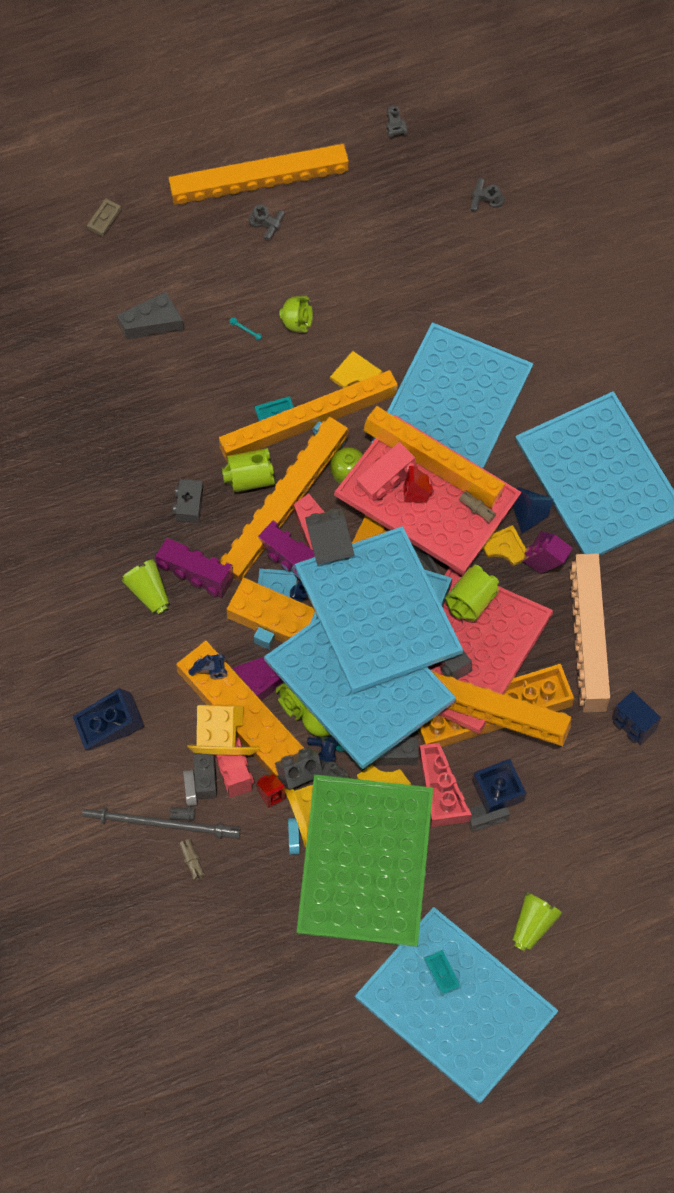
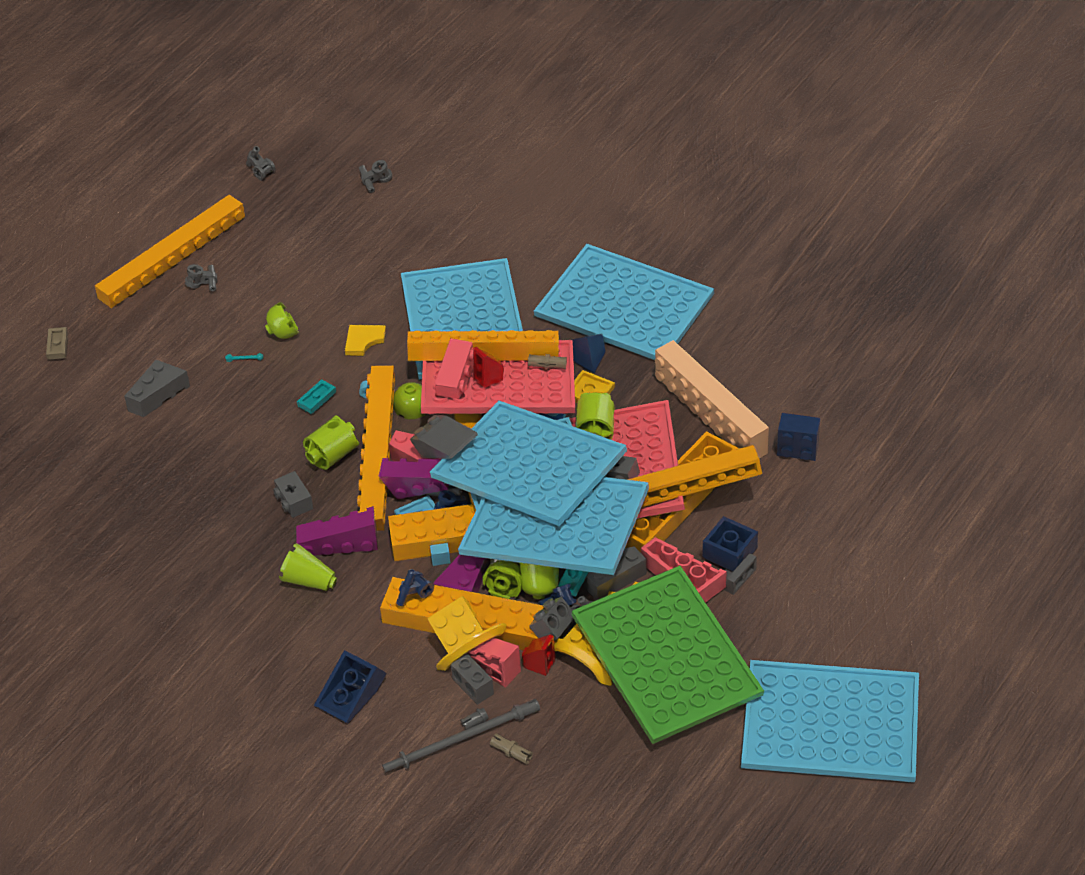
camera: 30 degrees left, 20 degrees down
light grey beam [183,769,197,807] -> none
light orange brick [219,370,398,462] -> none
medium azure beam [288,818,299,855] -> none
teal plate [424,950,461,996] -> none
lime cone [512,893,562,951] -> none
magenta wedge [522,531,573,574] -> none

